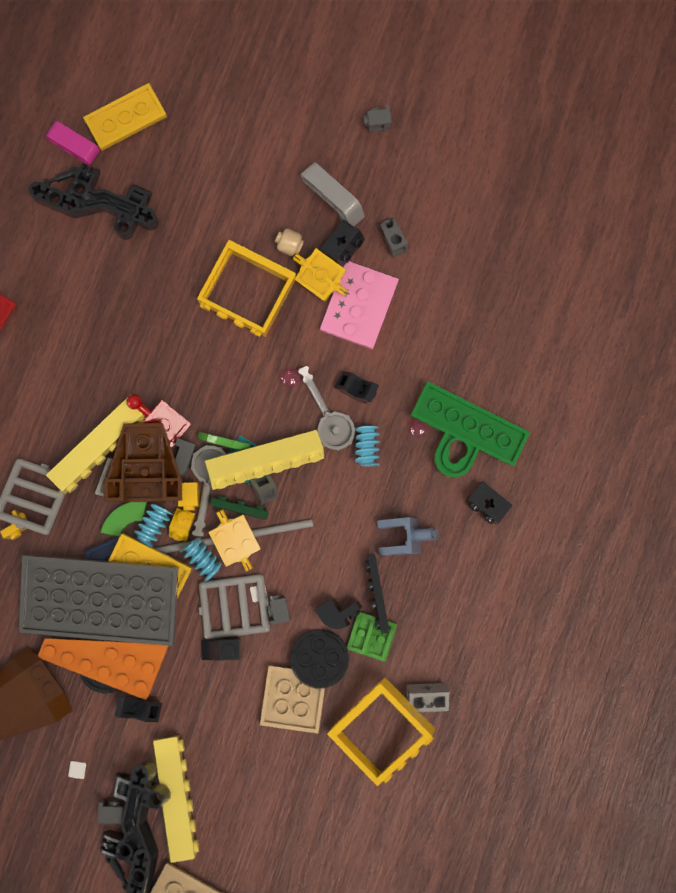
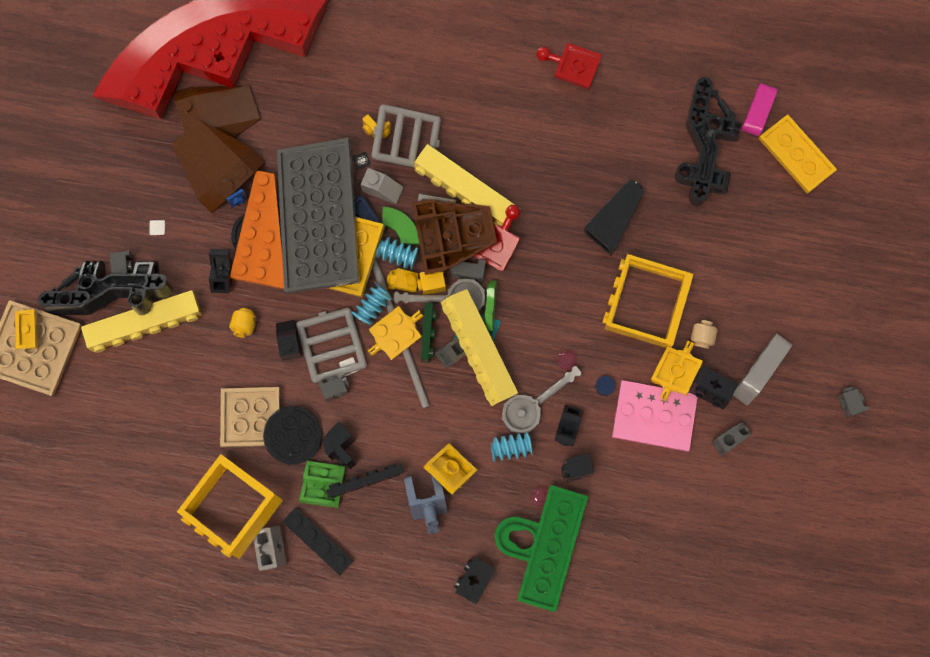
camera: 80 degrees right, 5 degrees down
none -> blue bracket [226,187,248,208]
none -> yellow head [229,308,257,338]
none -> black plate [282,507,353,576]
none -> black sticker [352,152,371,169]
none -> light grey slope [361,168,404,205]
none -> yellow plate [423,443,477,495]
none -> black brick [561,454,594,482]
none -> black slope [583,179,644,256]
none -> dark blue tile [595,376,615,396]

